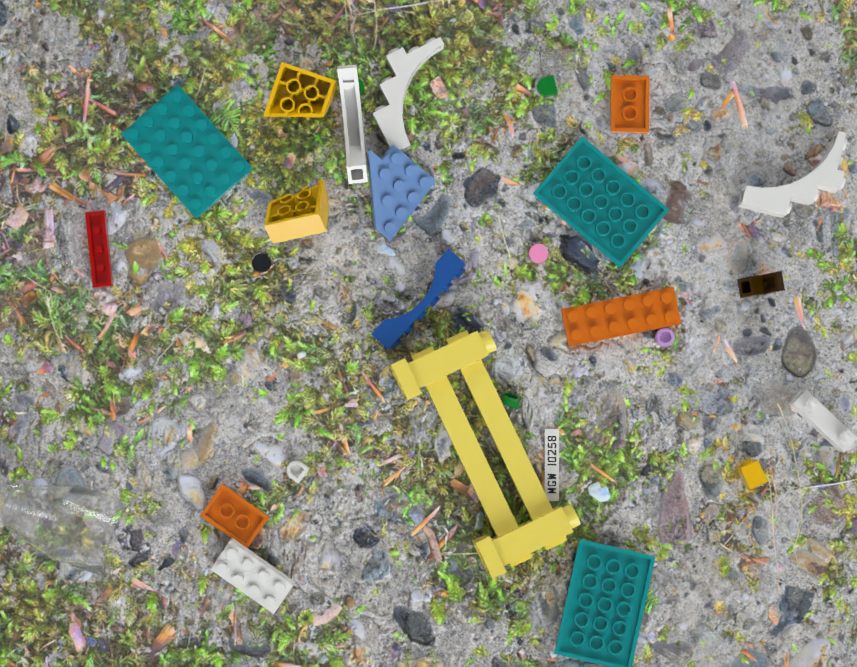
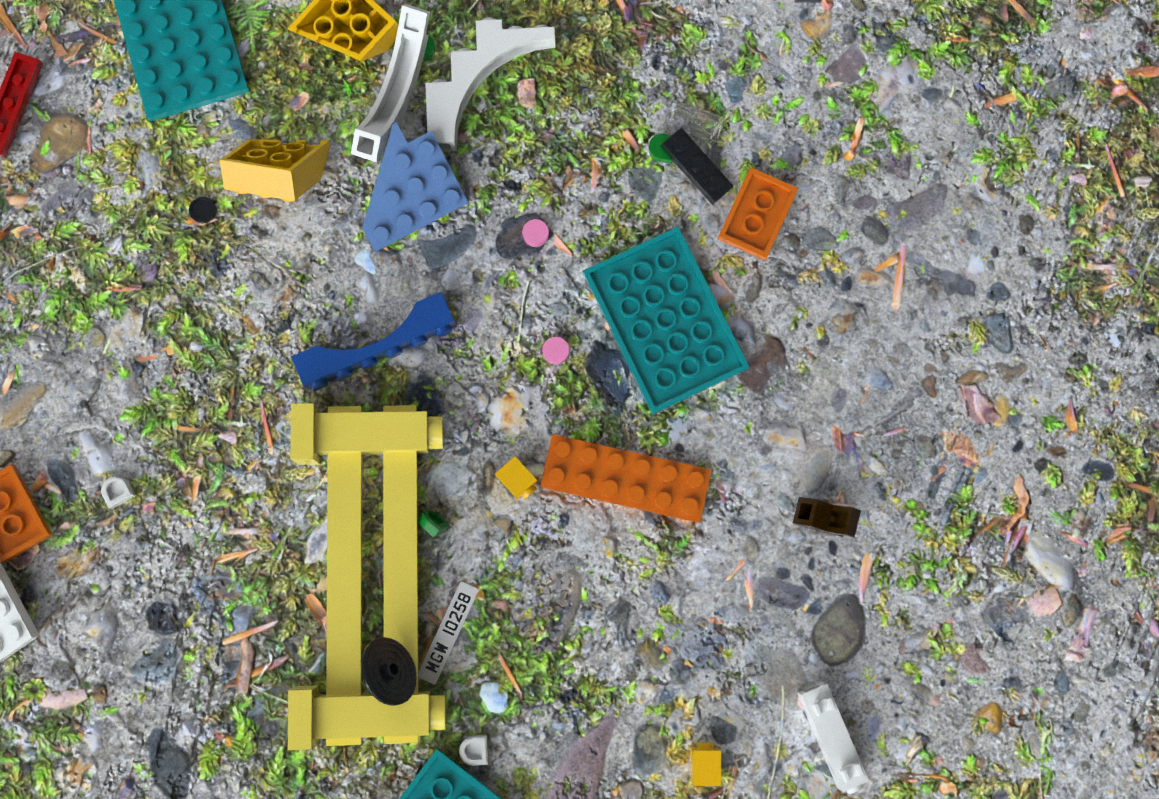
camera: 20 degrees right, 5 degrees down
lavender tile [655,328,675,347] -> none
white arch [737,131,847,218] -> none
none -> black shield [361,637,417,706]
none -> white tile [459,735,489,766]
none -> yellow brick [495,456,538,500]
none -> bright pink tile [522,219,549,247]
none -> black plate [660,127,734,205]

